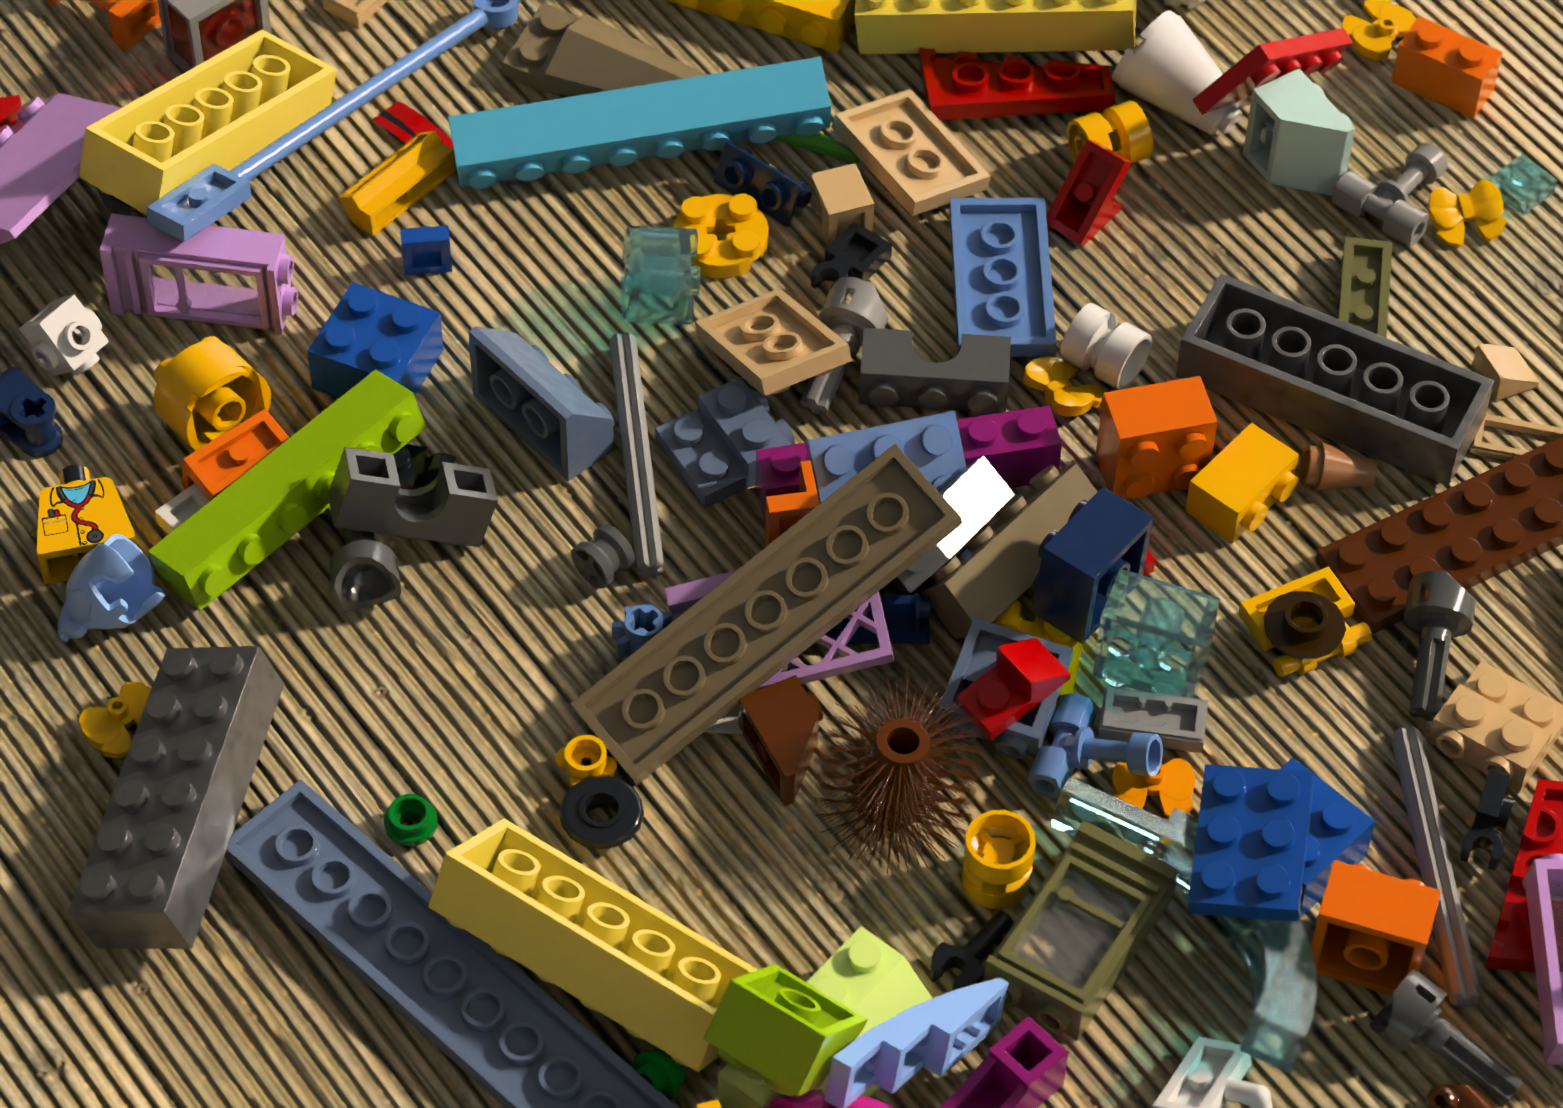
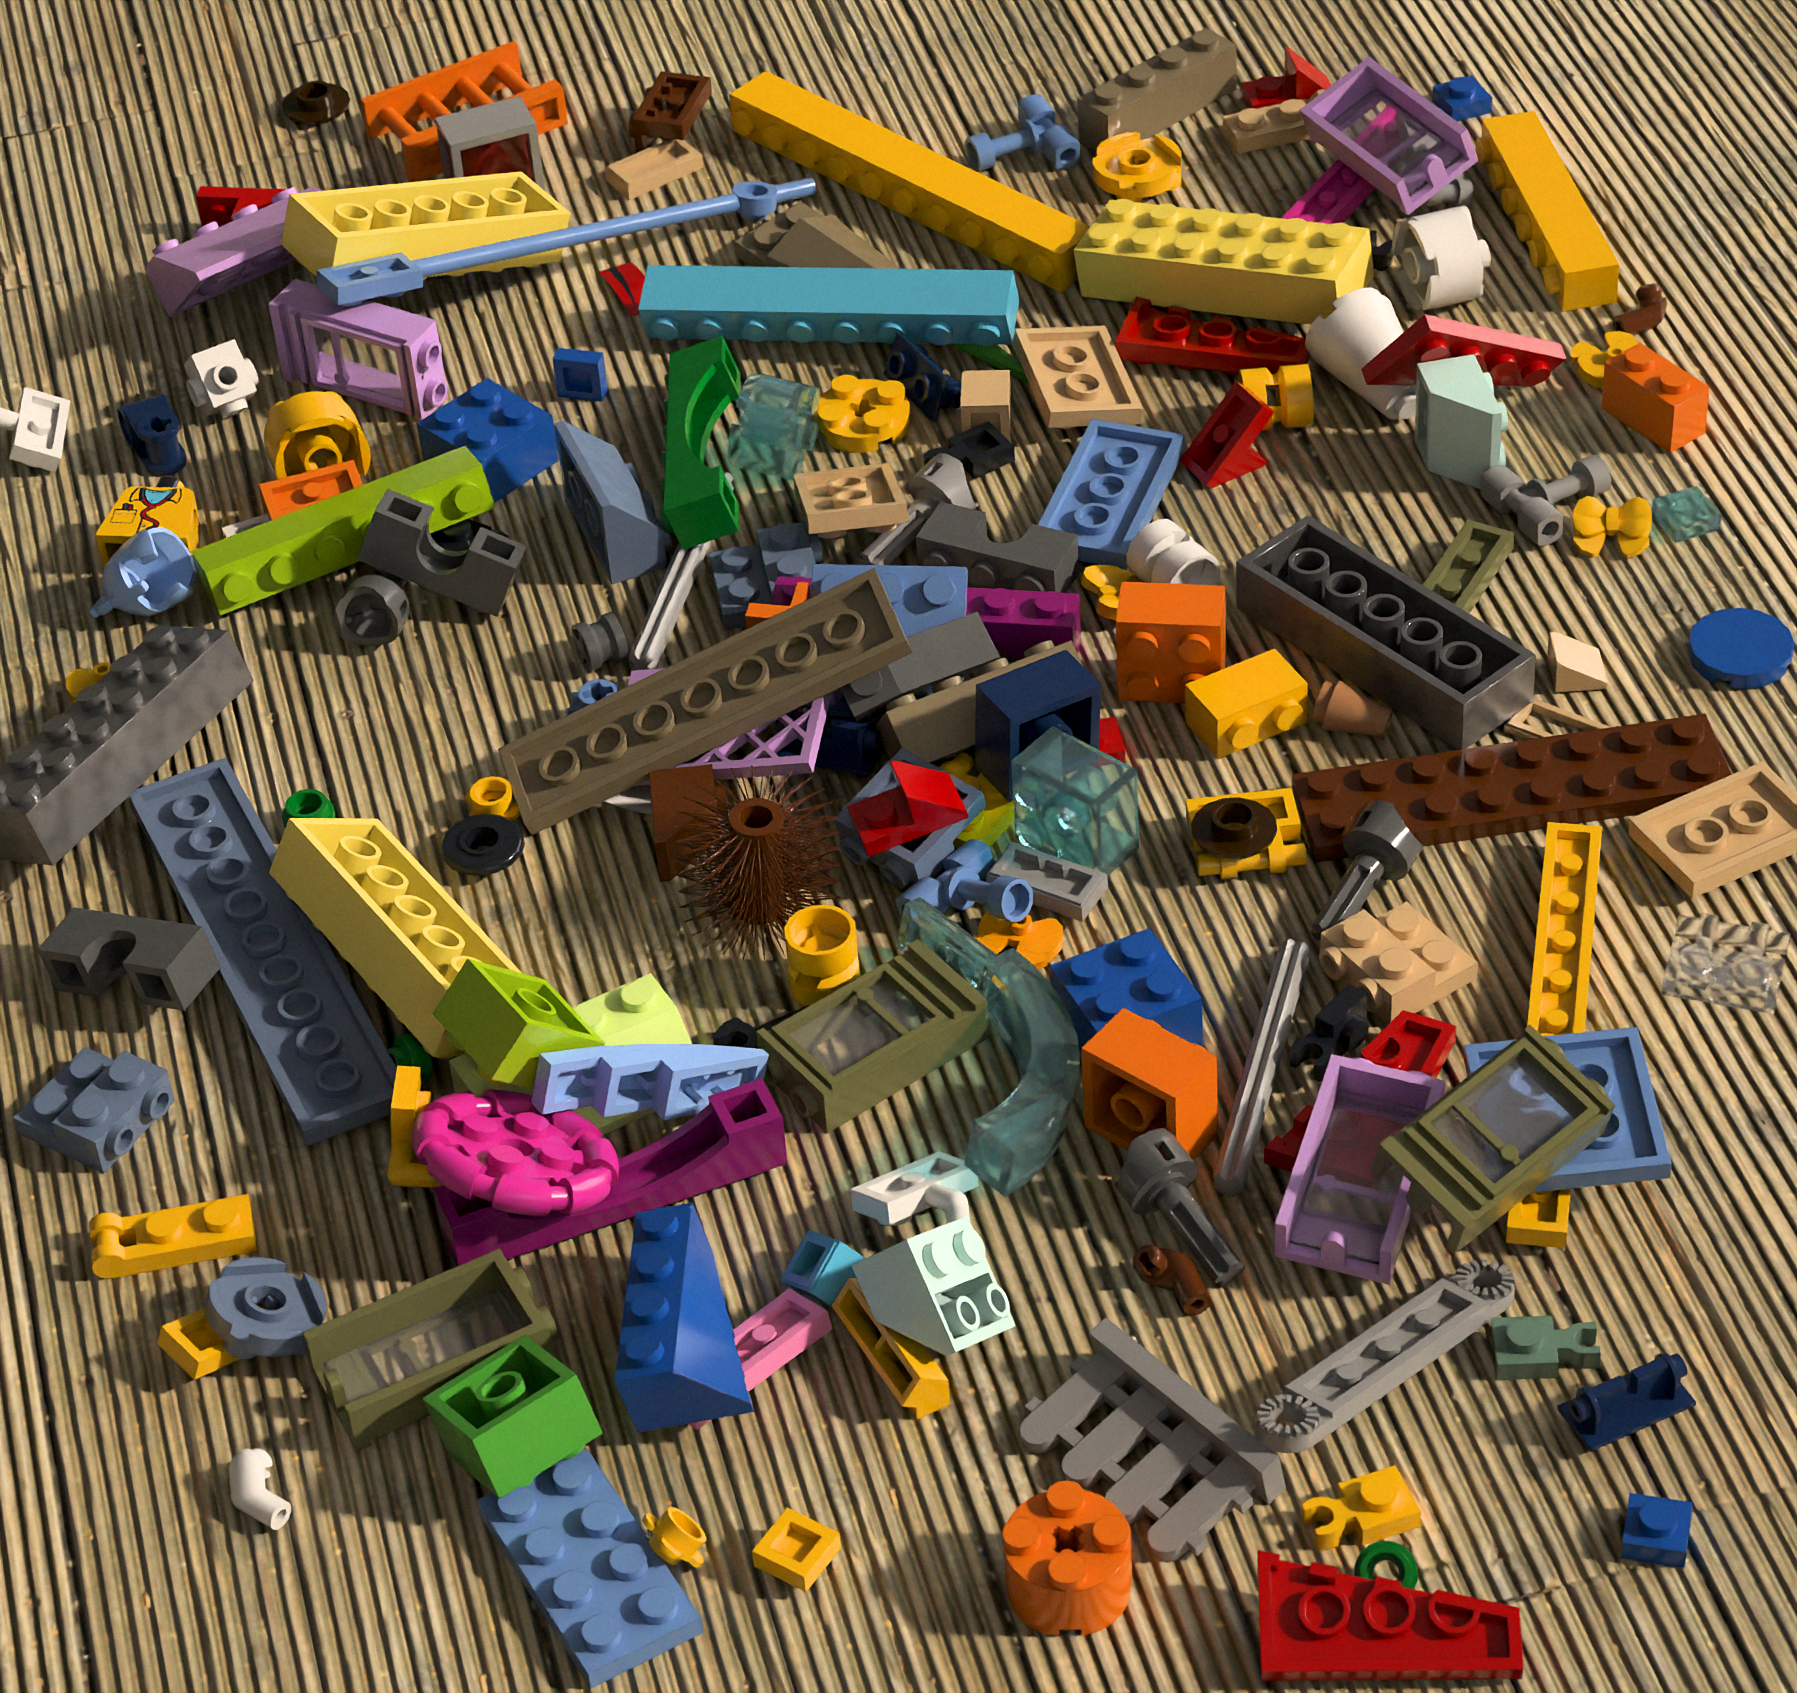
camera: 25 degrees right, 10 degrees down
yellow piece [337,131,456,236] -> none
blue plate [1188,764,1314,922] -> none
none -> dark grey arch [37,907,220,1011]
none -> green arch [659,336,740,550]

